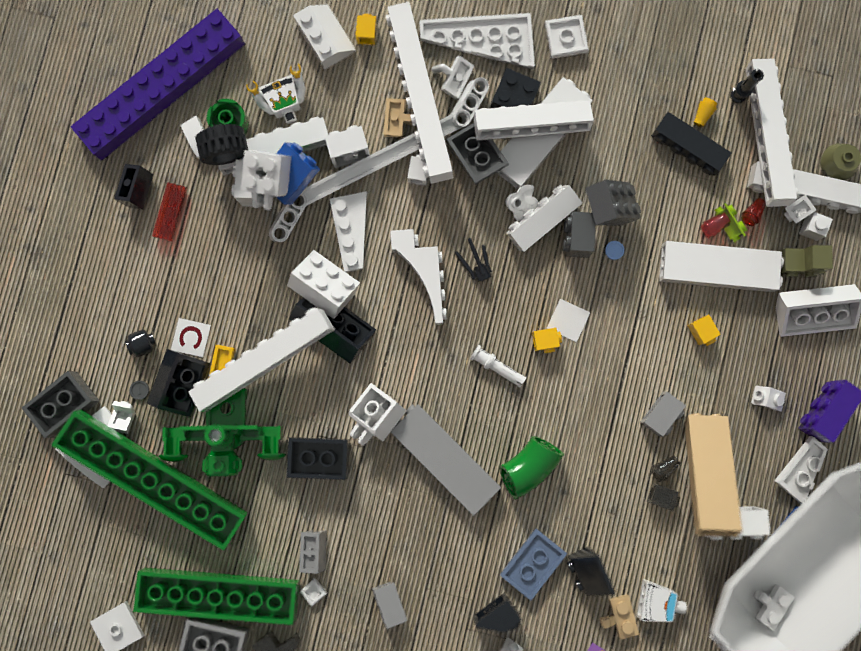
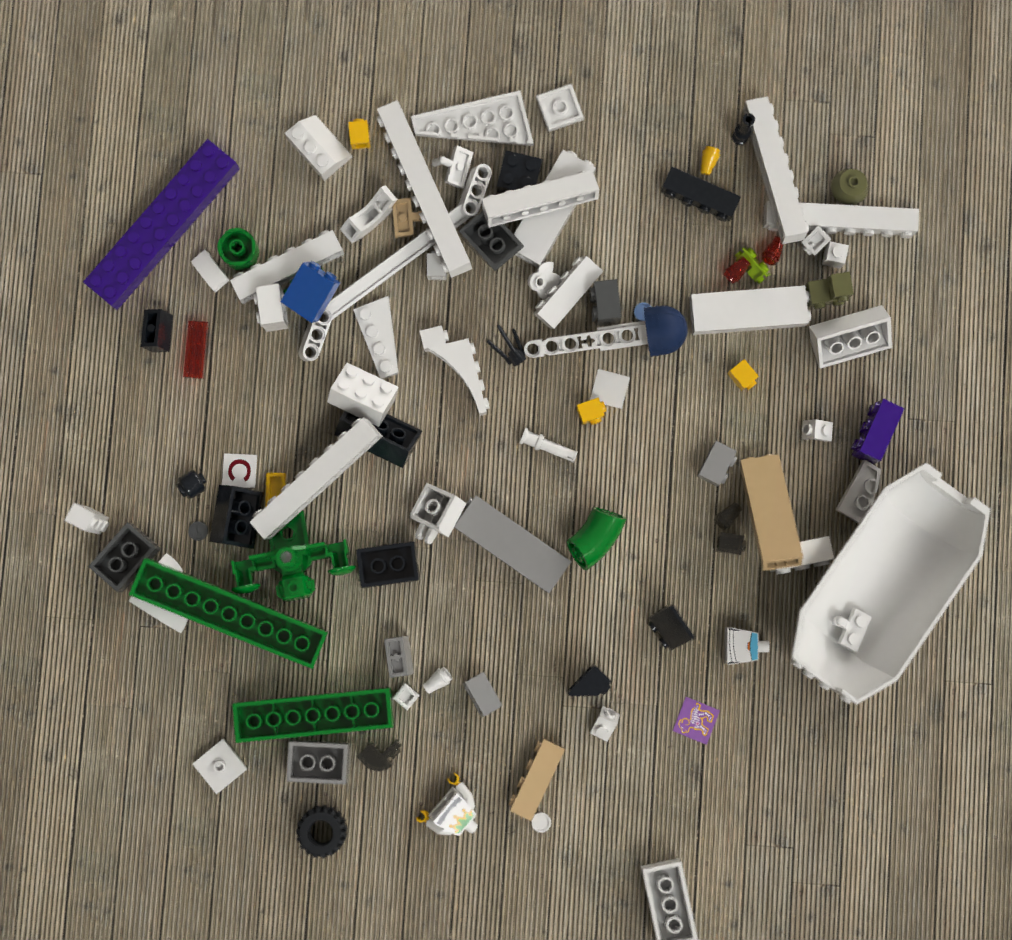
camera: 15 degrees left, 0 degrees up
white bracket [108,401,136,434] -> none
black tyre [195,124,248,165] -> none
white hinge [241,150,292,210] -> none
white torso [246,63,306,124] -> none
white brick [324,125,370,168] -> none
sand blue plate [500,528,567,600] -> none
dark grey brick [585,180,641,226] -> none
tan plate [599,594,639,640] -> none
none -> white brick [65,503,109,534]
none -> white arch [340,185,398,243]
none -> white cone [423,667,453,694]
none -> piece [524,306,688,358]

